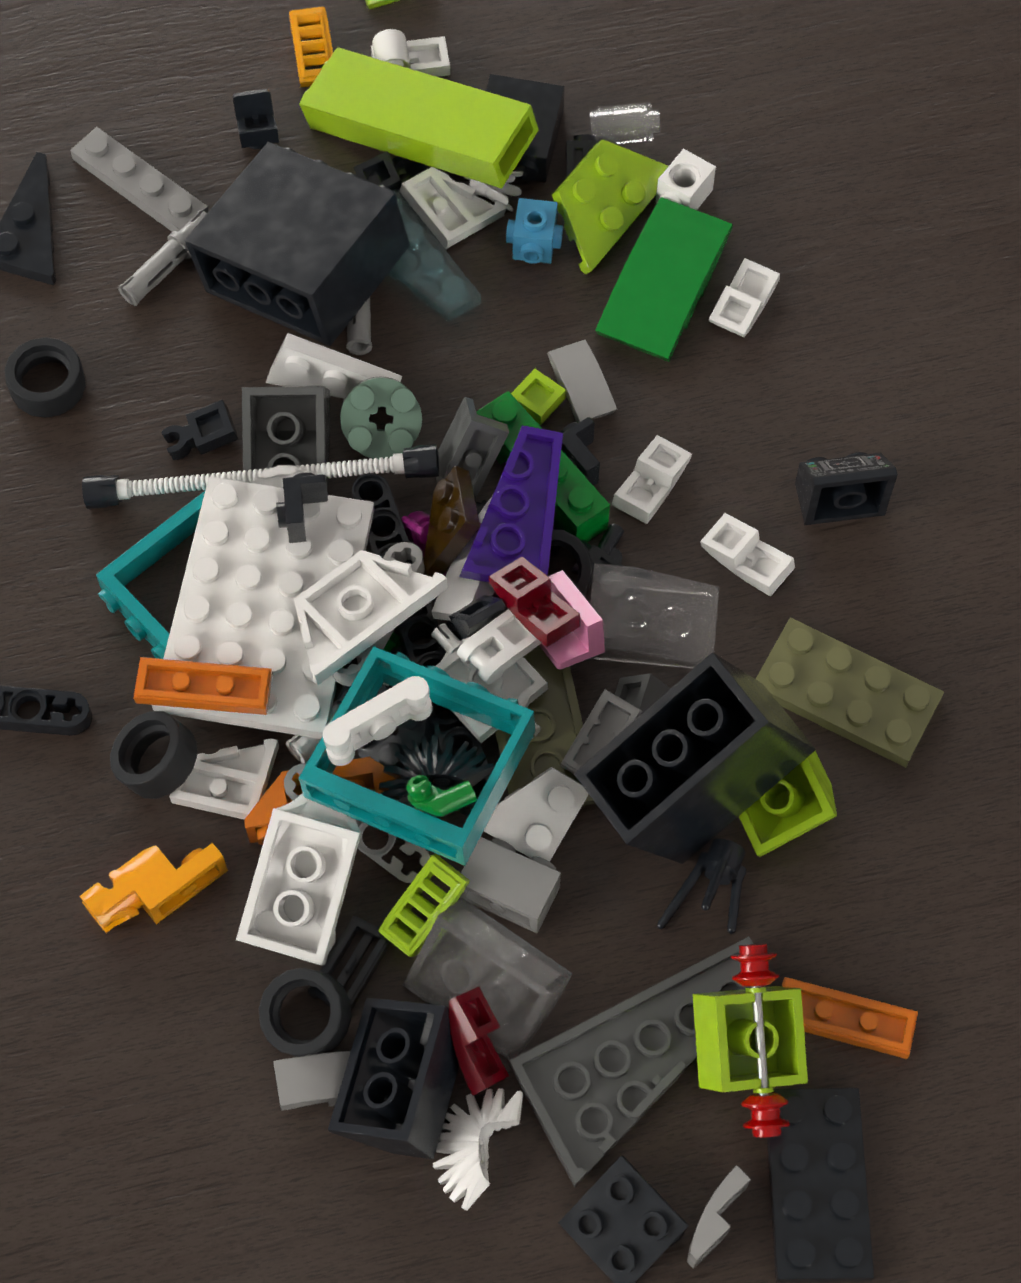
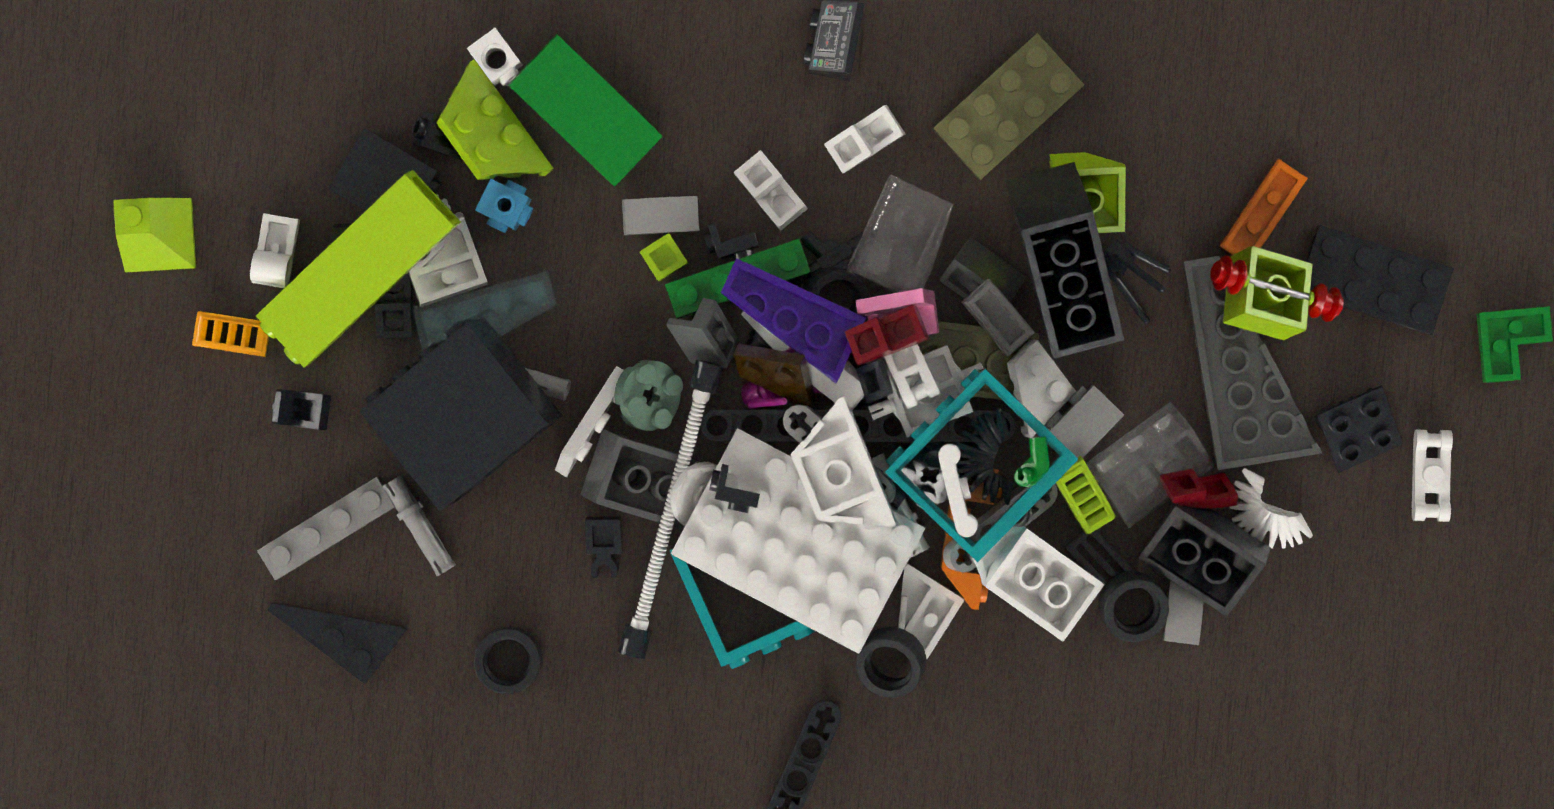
camera: 70 degrees left, 25 degrees up
light orange plate [79,843,228,933] -> none
orange tile [133,657,273,715] -> none
clear head [590,102,660,144] -> none
light grey slope [687,1166,750,1269] -> none
white slope [709,258,780,338] -> none

